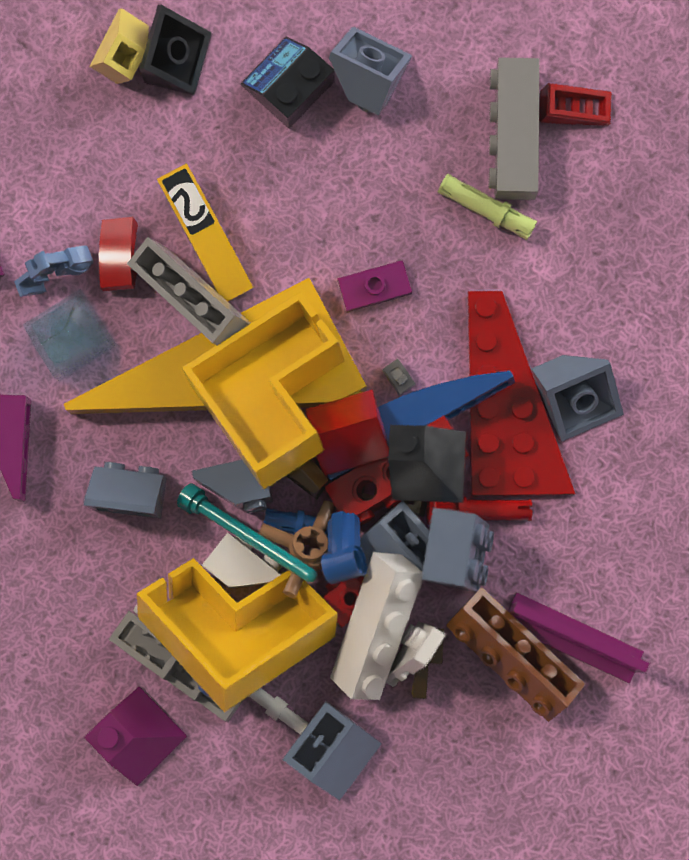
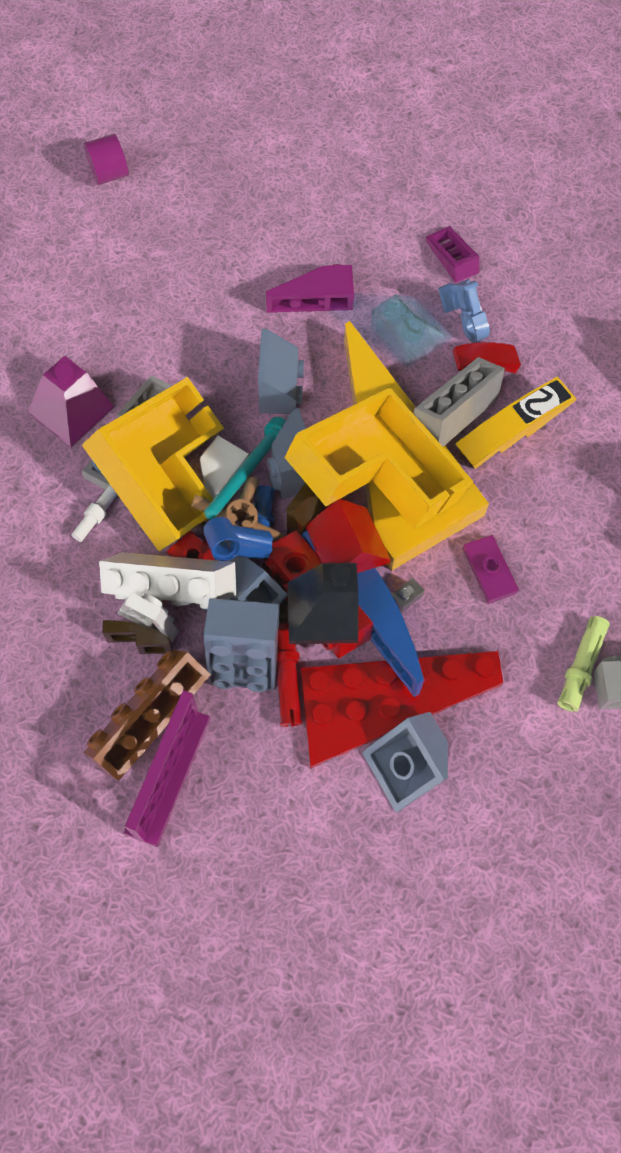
camera: 80 degrees right, 15 degrees down
sand blue slope [282,701,382,801] -> none

